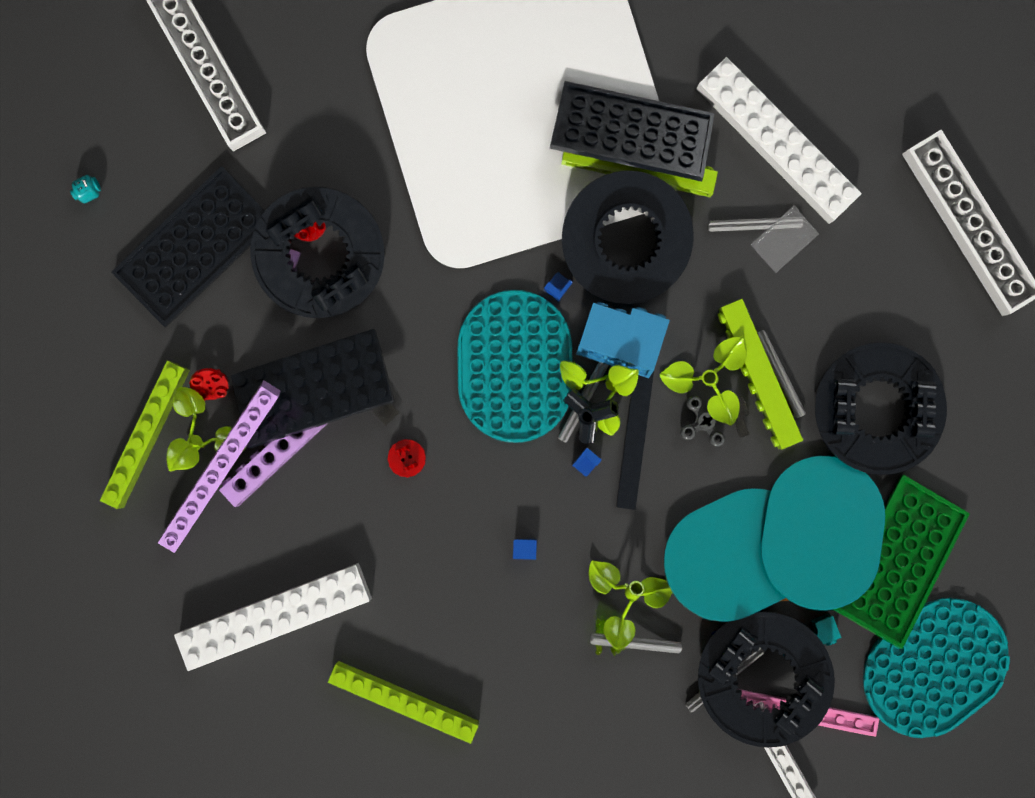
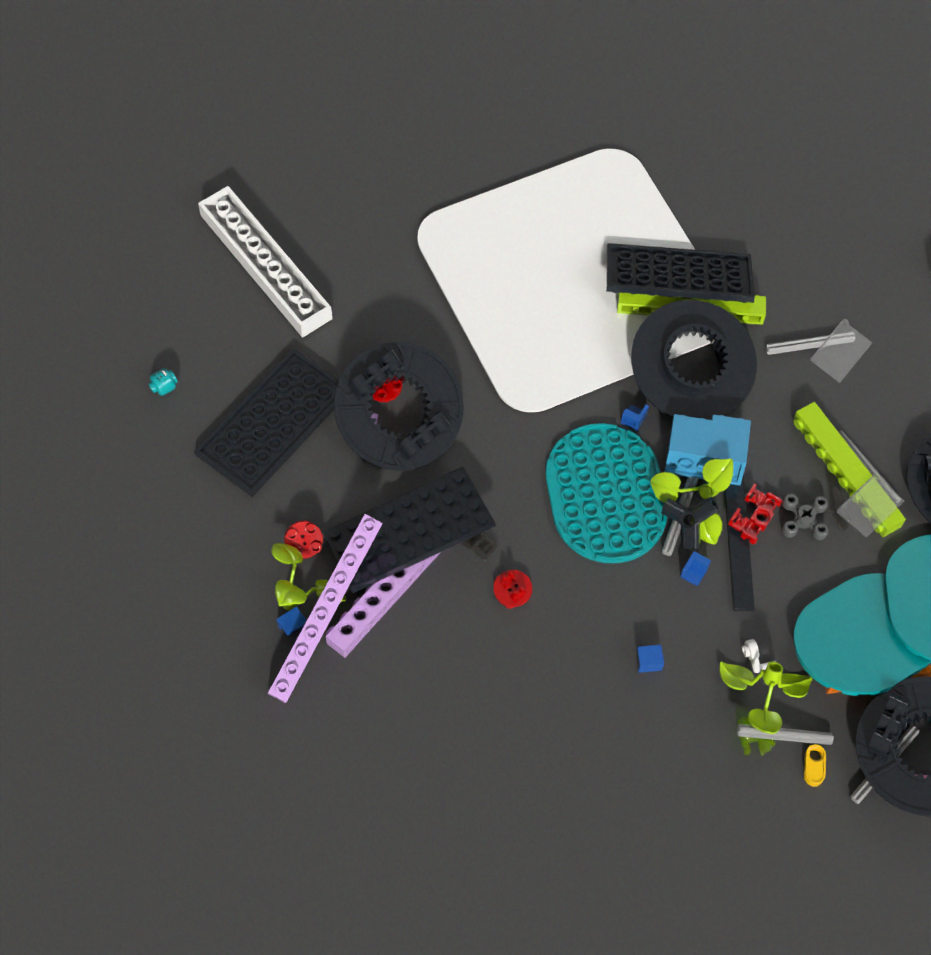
camera: 10 degrees left, 25 degrees down
lime brick [100,361,190,509] -> none
white brick [174,563,372,671] -> none
lime brick [328,661,479,744] -> none
lime plant [660,337,747,425] -> none
white brick [696,57,862,224] -> none
none -> blue panel [276,607,307,635]
none -> red piece [728,483,782,544]
none -> white plate [742,639,776,673]
none -> yellow piece [804,744,826,787]
none -> clear piece [837,474,904,538]

